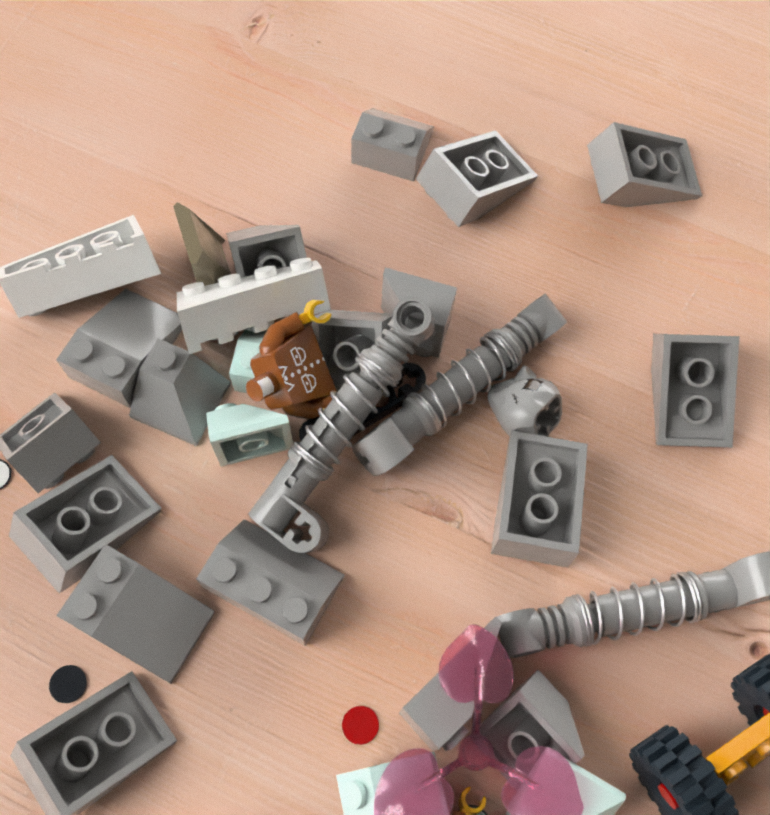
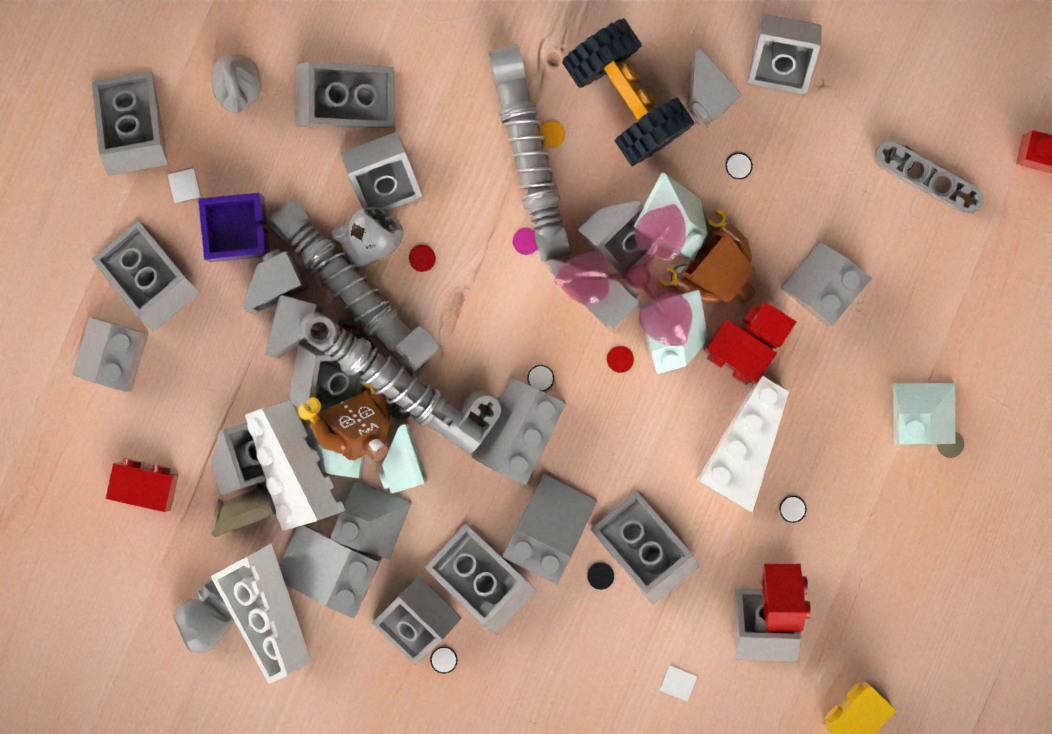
camera: 85 degrees left, 20 degrees up
light grey slope [491,430,588,568] -> none
none -> red brick [105,458,179,512]
none -> white sticker [168,168,201,203]
none -> light grey piece [173,581,234,653]
none -> dark purple piece [198,193,270,262]
none -> light grey piece [211,54,261,113]
none -> light grey slope [243,249,309,314]
none -> light grey slope [341,131,423,211]
none -> red sticker [409,245,436,272]
none -> dark pink sticker [512,228,537,255]
none -> white sticker [527,365,554,392]
none -> light orange sticker [539,121,565,148]

